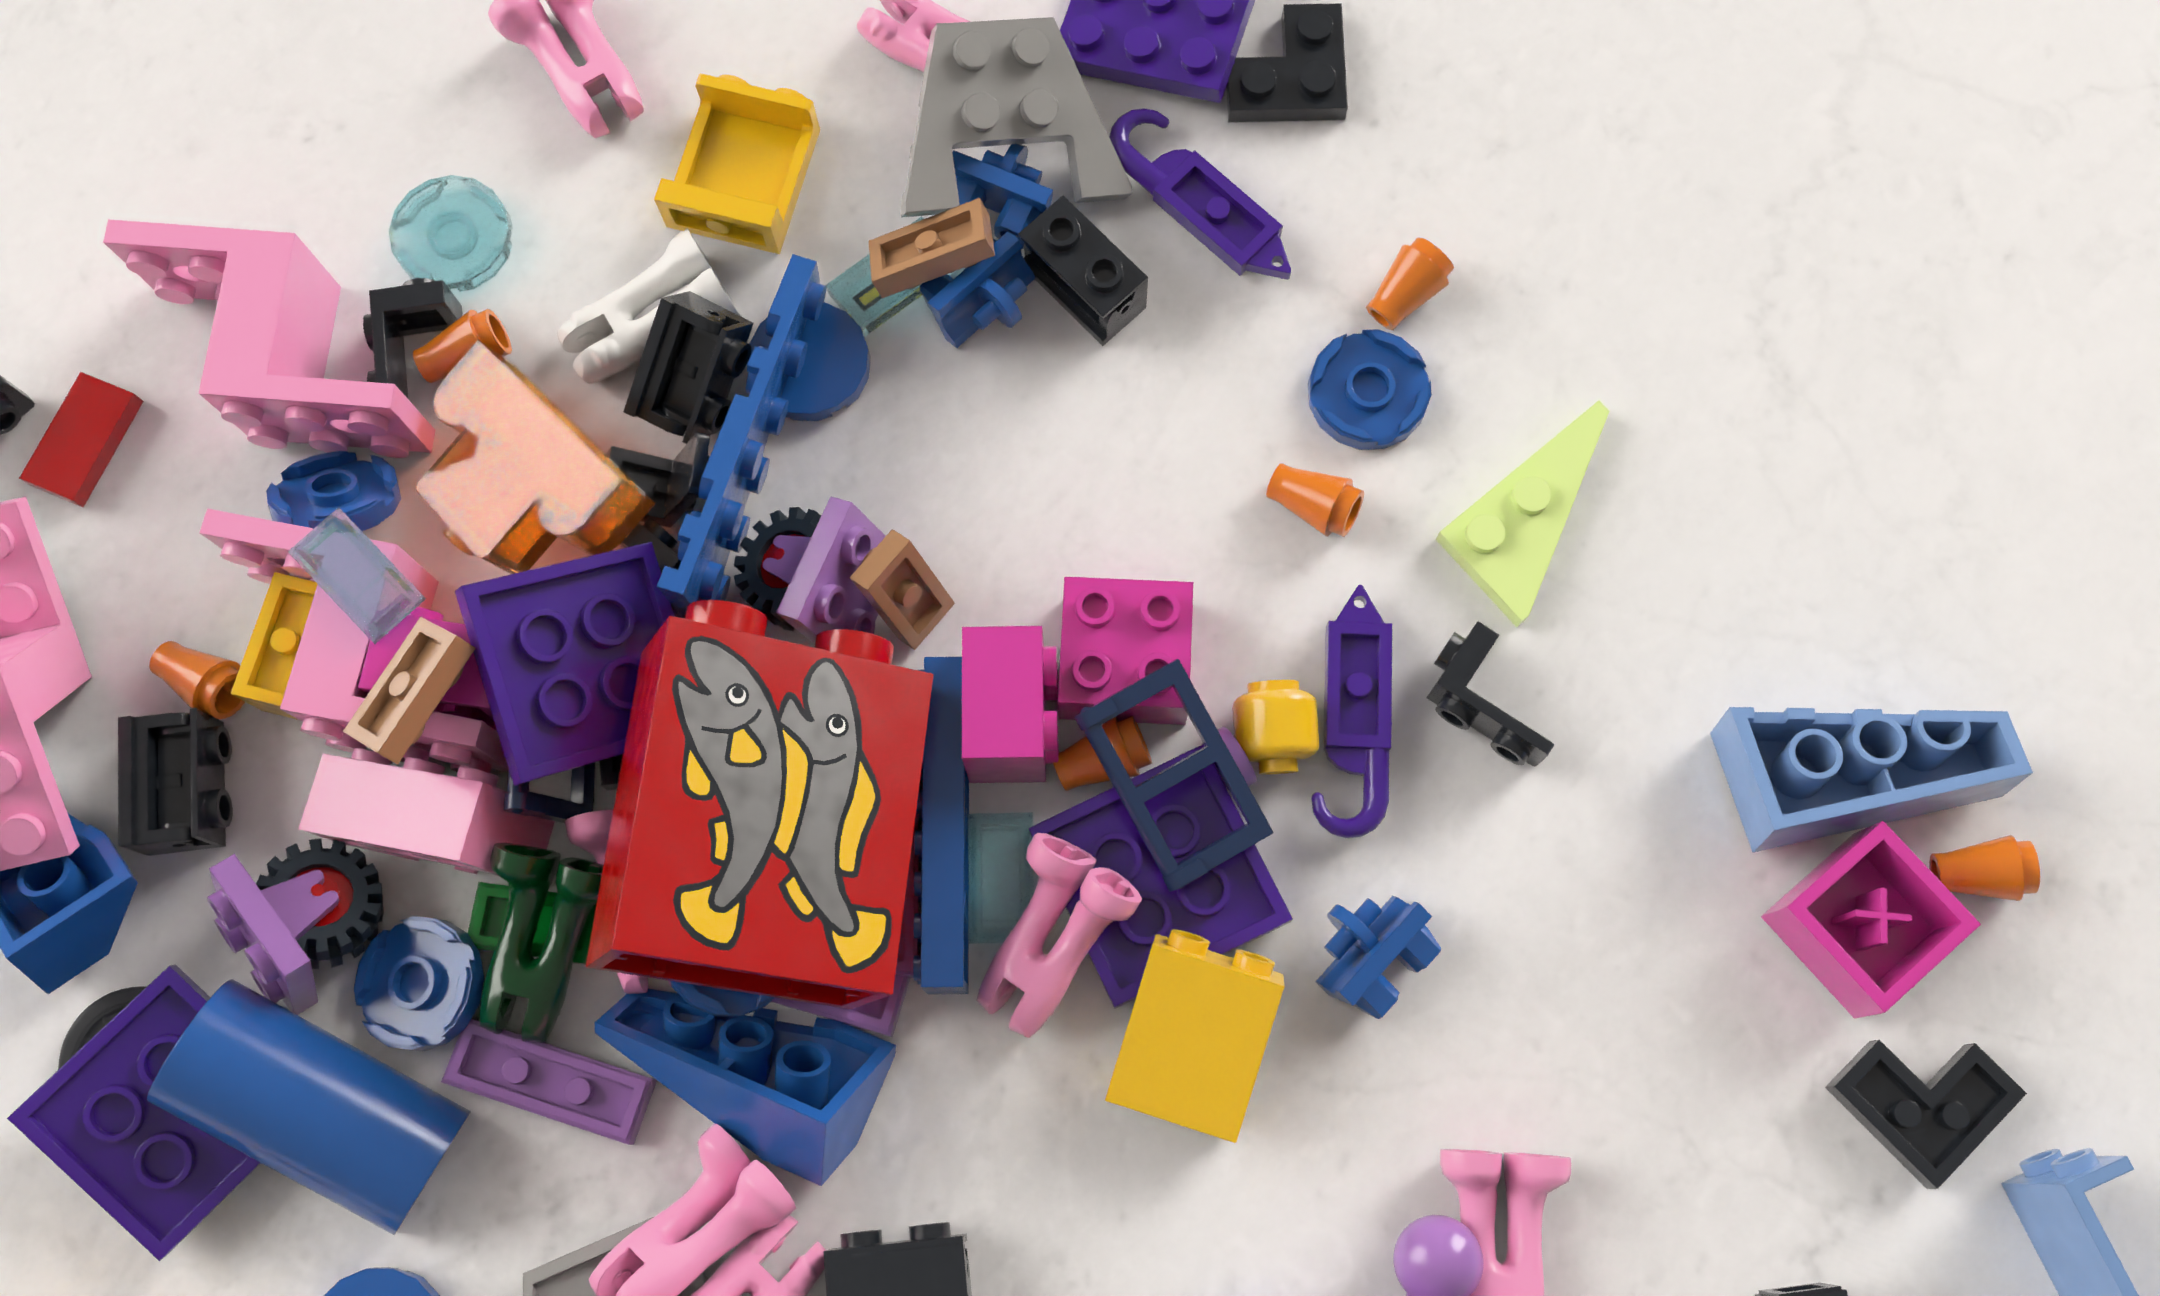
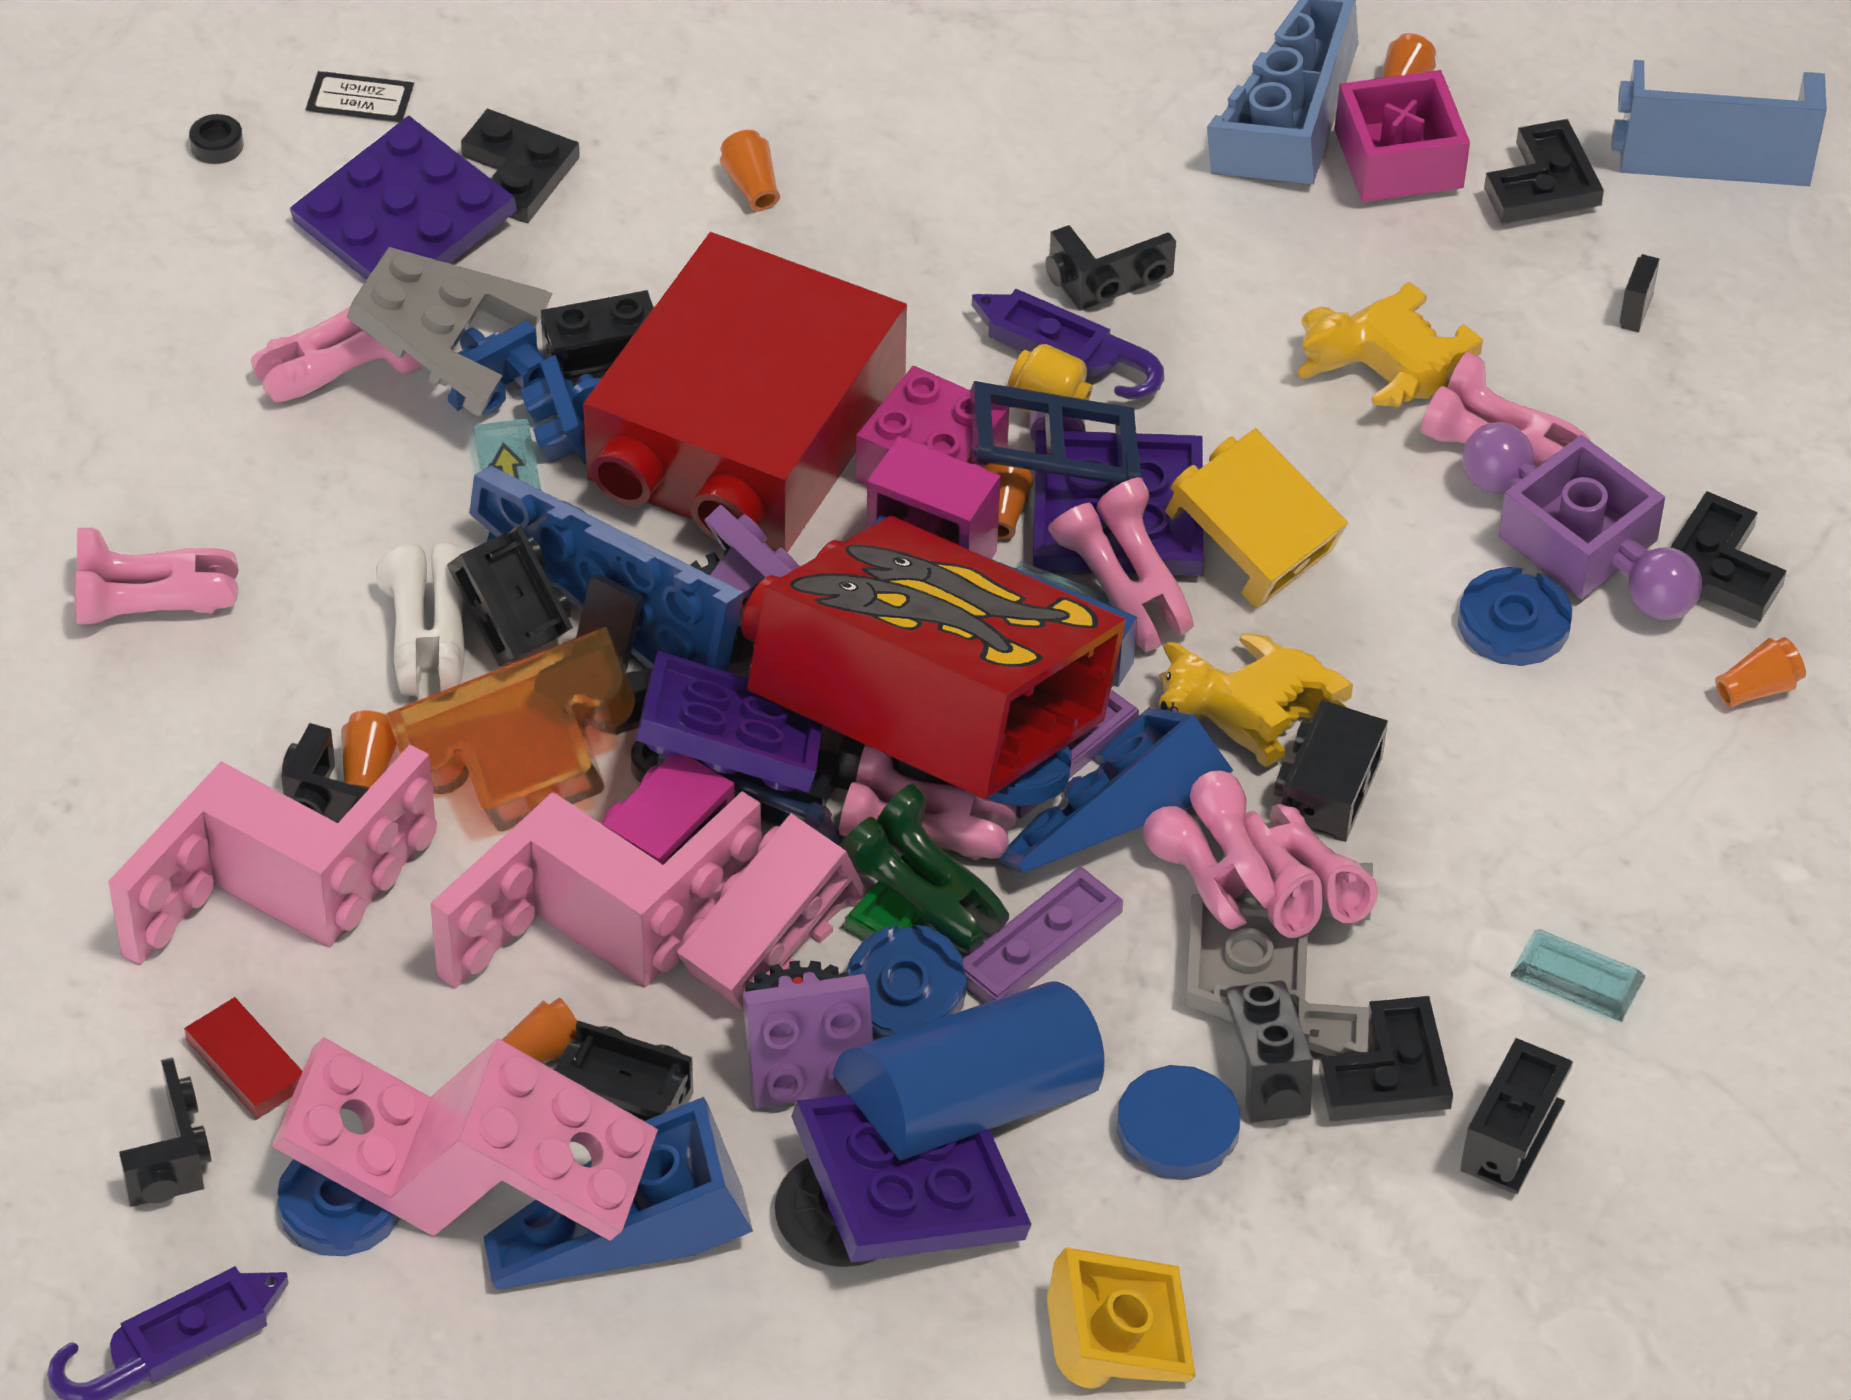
camera: 65 degrees left, 25 degrees down
yellow panel [230,572,318,720] -> none
blue tile [266,451,401,535] -> none
clear light blue tile [288,508,426,644] -> none
medium nougat plate [343,617,475,765] -> none
clear light blue tile [389,175,513,292] -> none
yellow panel [654,74,820,254] -> none
medium nougat plate [850,529,955,650] -> none
medium nougat plate [868,198,995,298] -> none
dark purple plate [1109,108,1291,280] -> none
orange cone [1266,463,1364,537] -> none
blue tile [1308,329,1432,450] -> none
blue hips [1315,895,1441,1019] -> none
yellowish green wing [1435,400,1610,627] -> none
none -> red brick [583,231,907,553]
none -> yellow animal [1159,633,1353,767]
none -> yellow animal [1297,282,1483,407]

